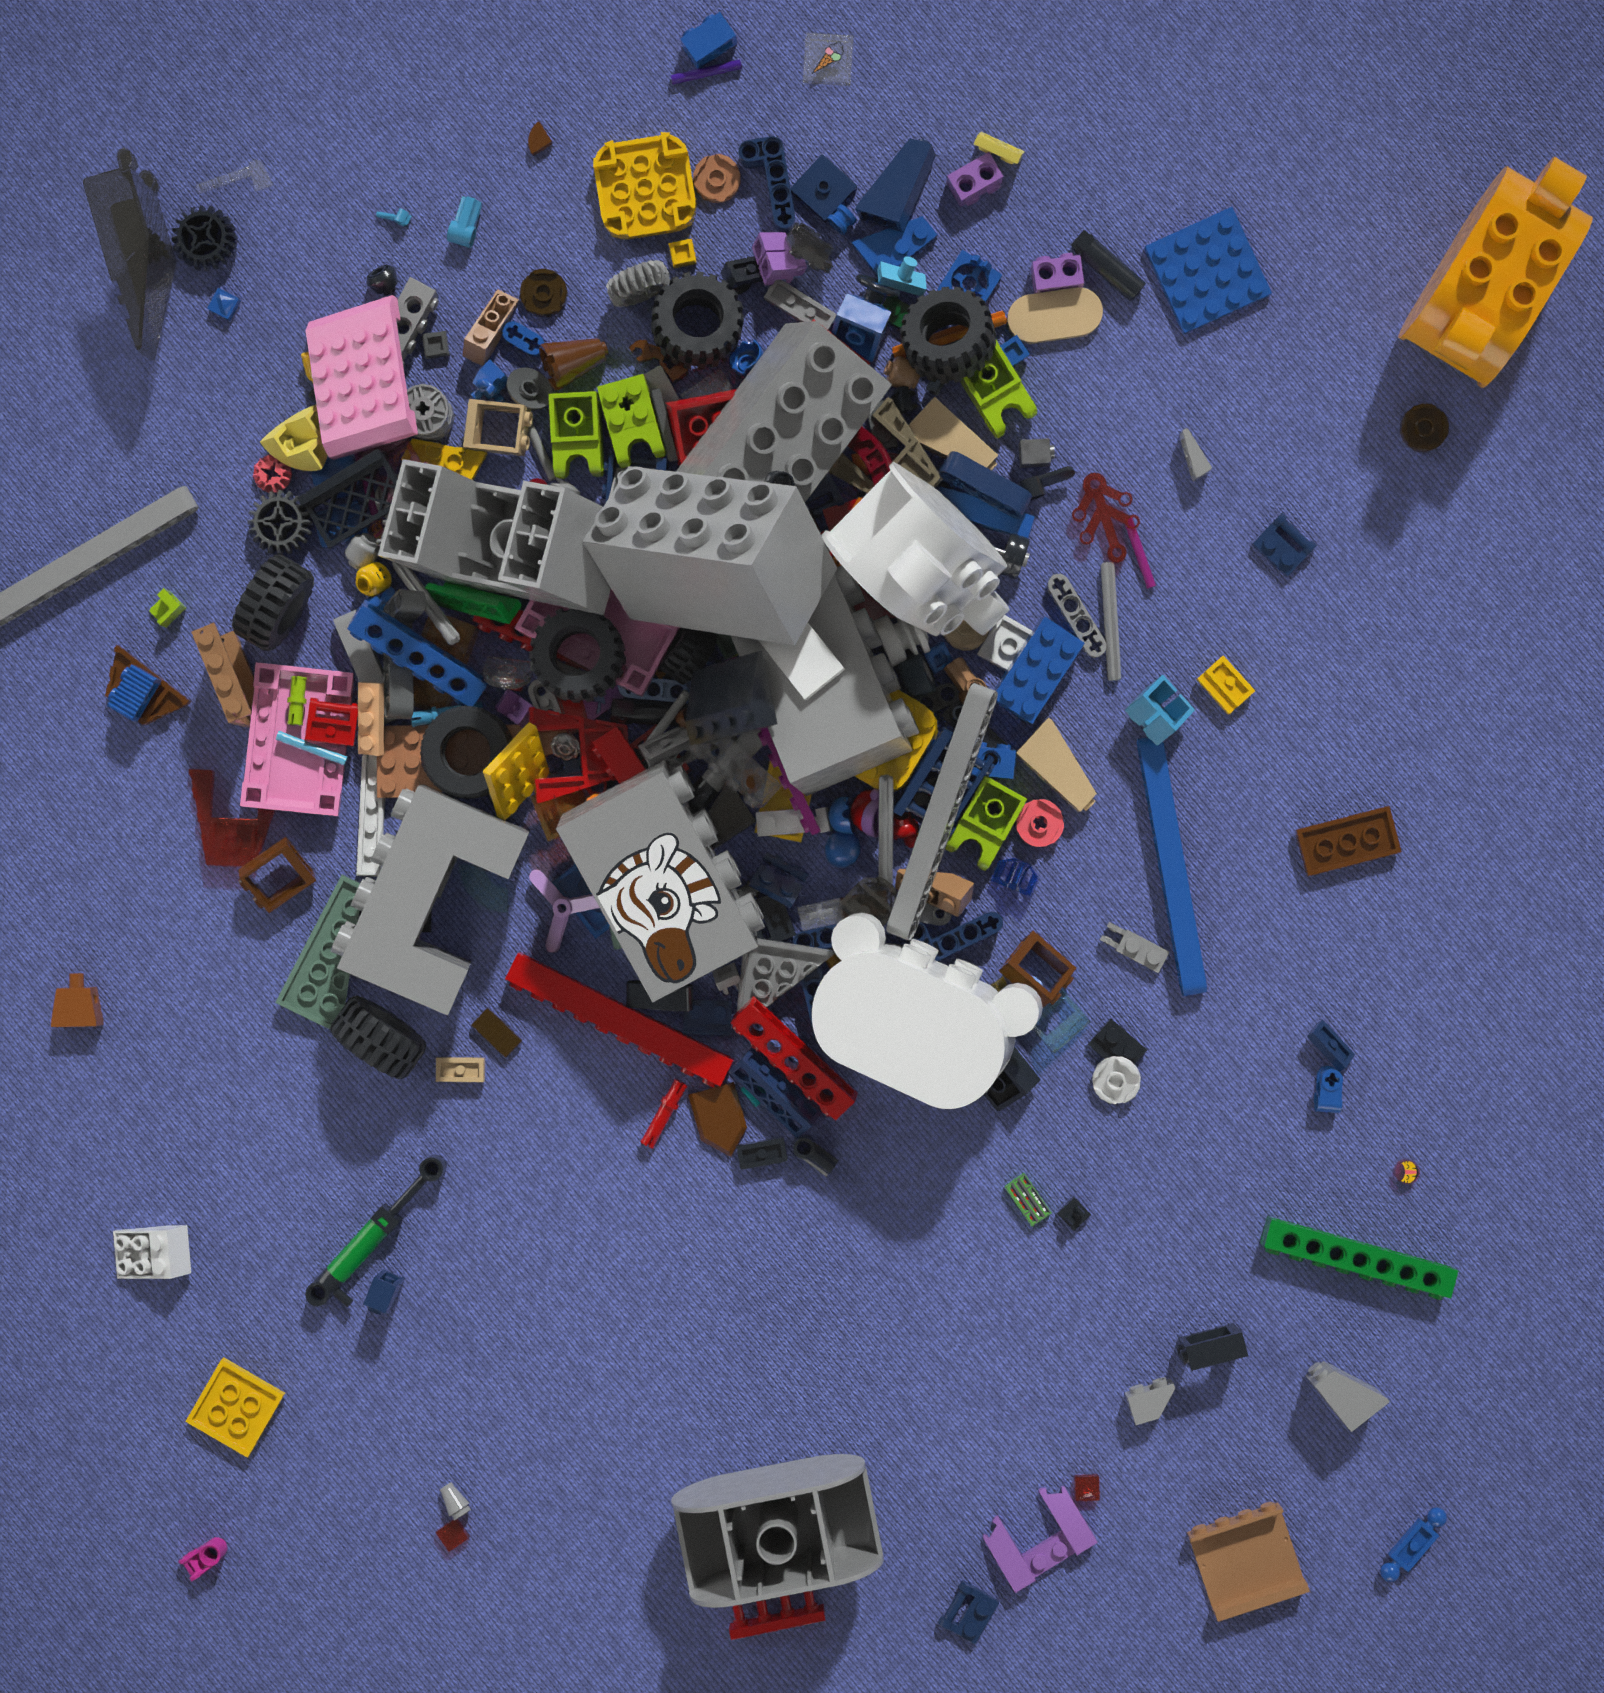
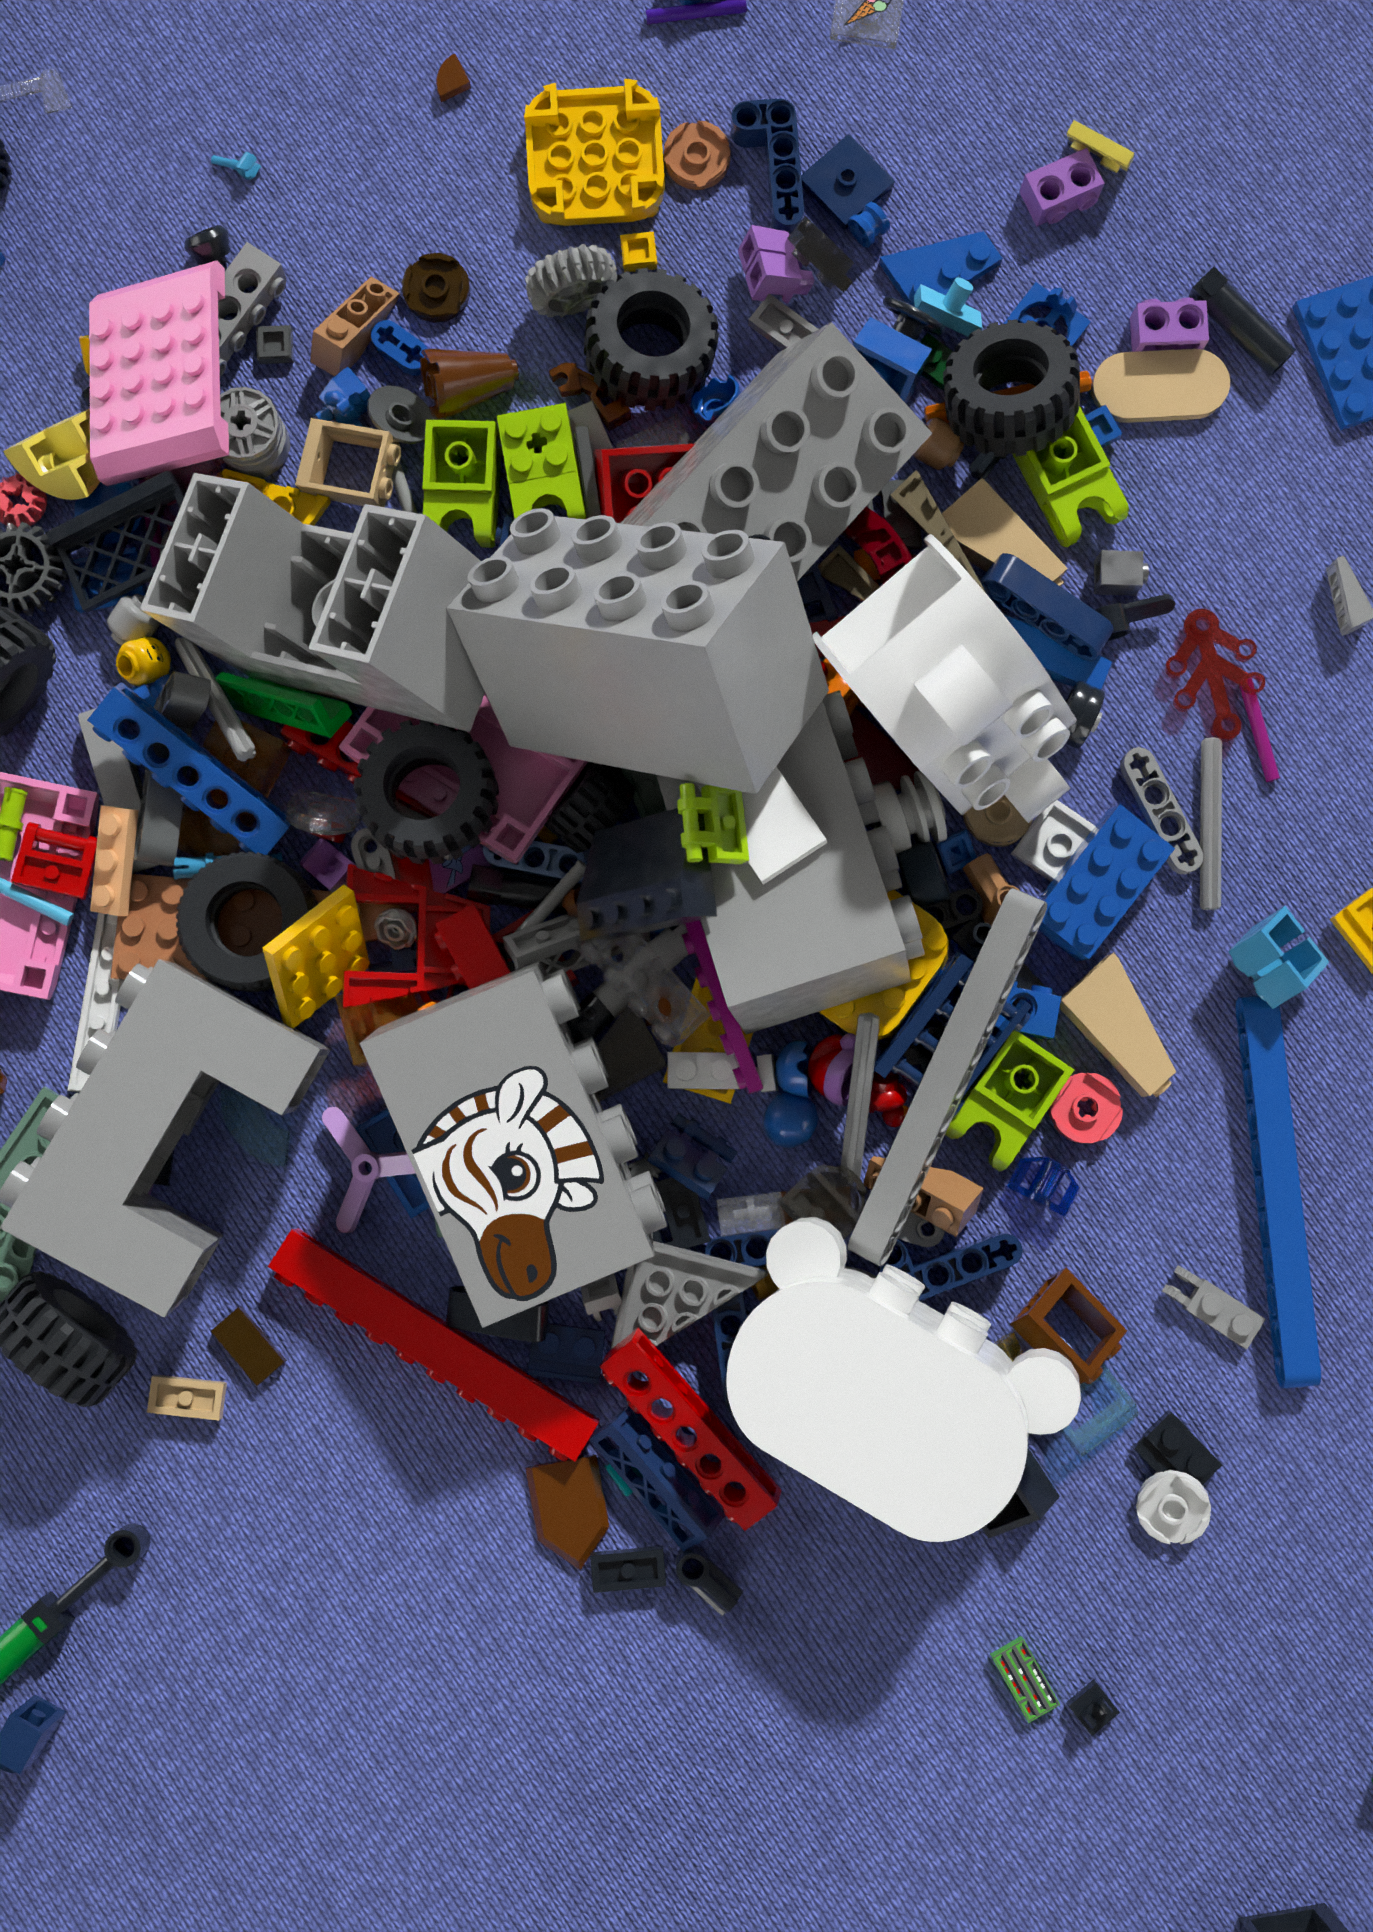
camera: 10 degrees right, 5 degrees down
dark azure piece [447,196,483,248] -> none
red pin [640,1078,688,1149] -> none
black plate [720,256,763,295] -> none
dark blue slope [855,138,936,232] -> none
black tile [888,386,918,414] -> none
none -> lime plate [677,783,749,865]

